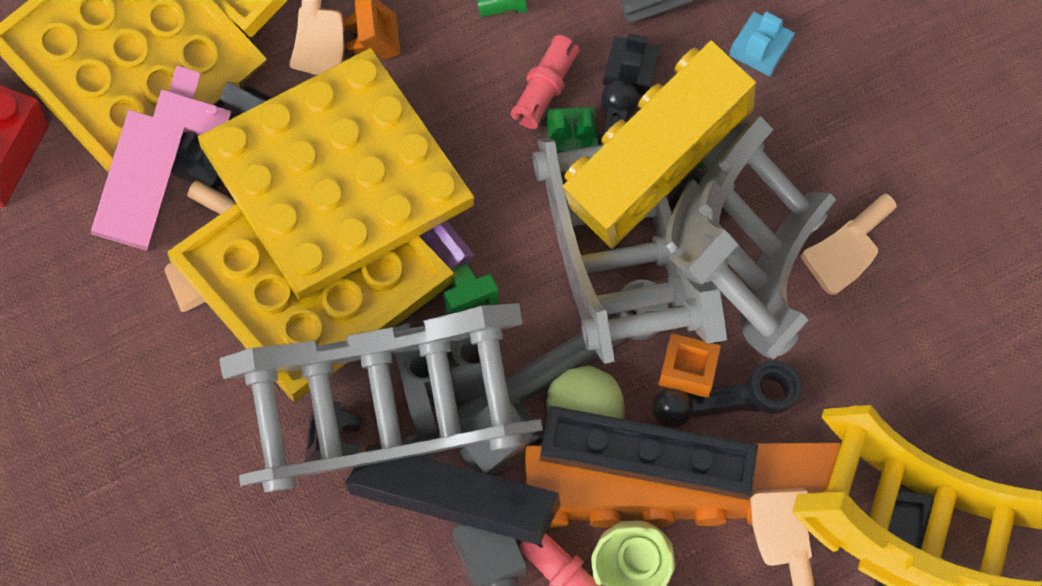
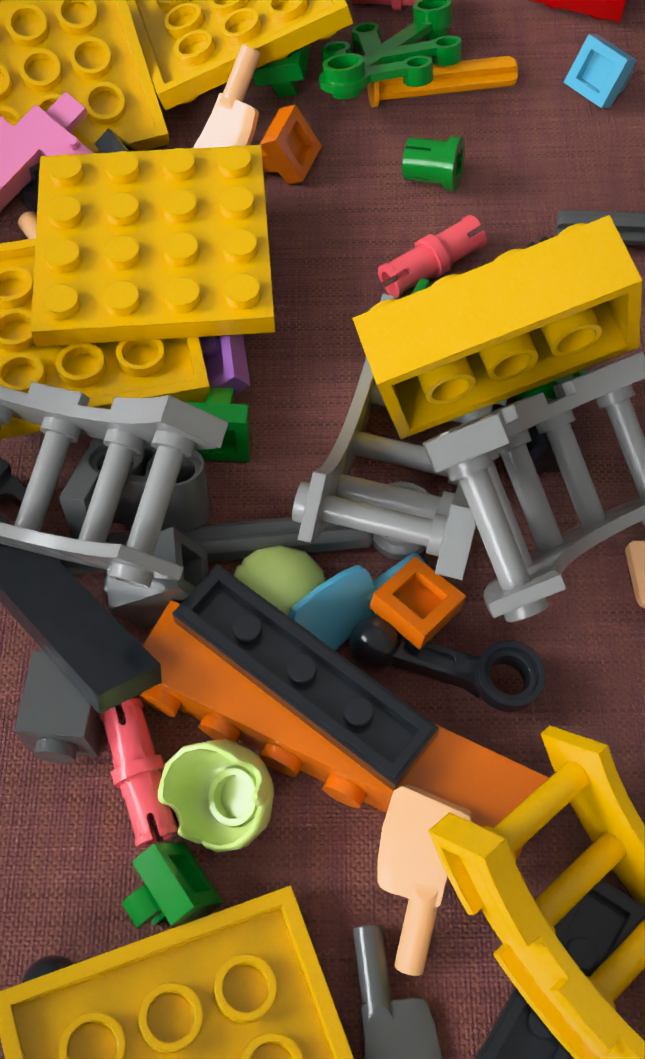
camera: 35 degrees right, 5 degrees down
none -> medium azure piece [288,552,426,650]

